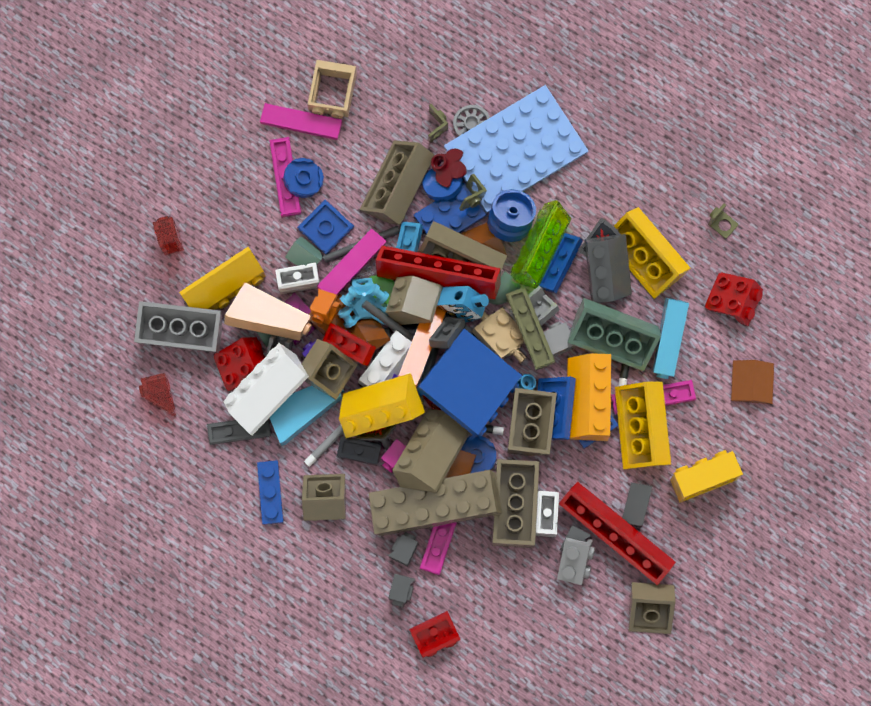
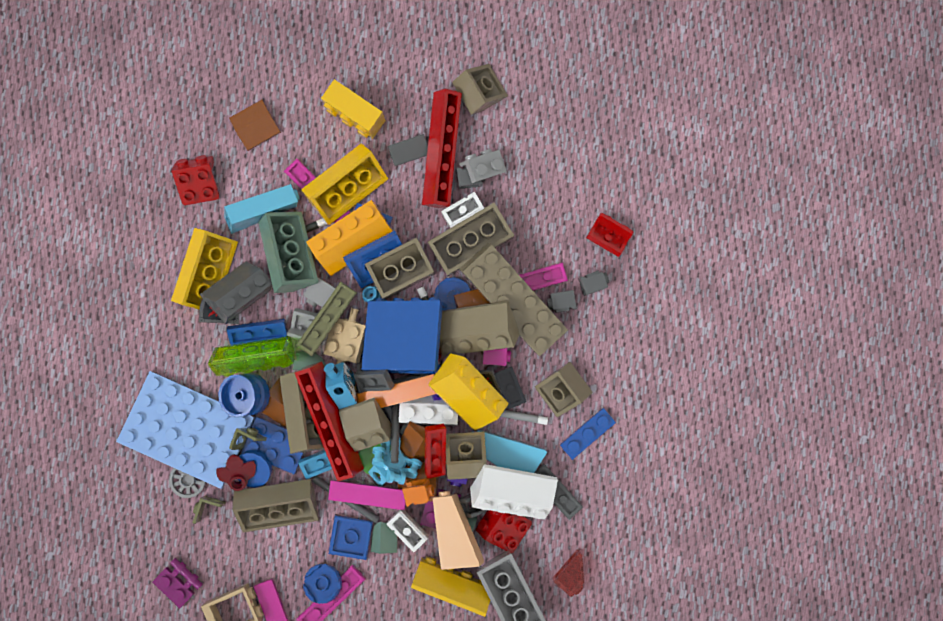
camera: 125 degrees left, 10 degrees up
olive bracket [708,203,738,239] -> none
none -> magenta plate [152,558,203,609]

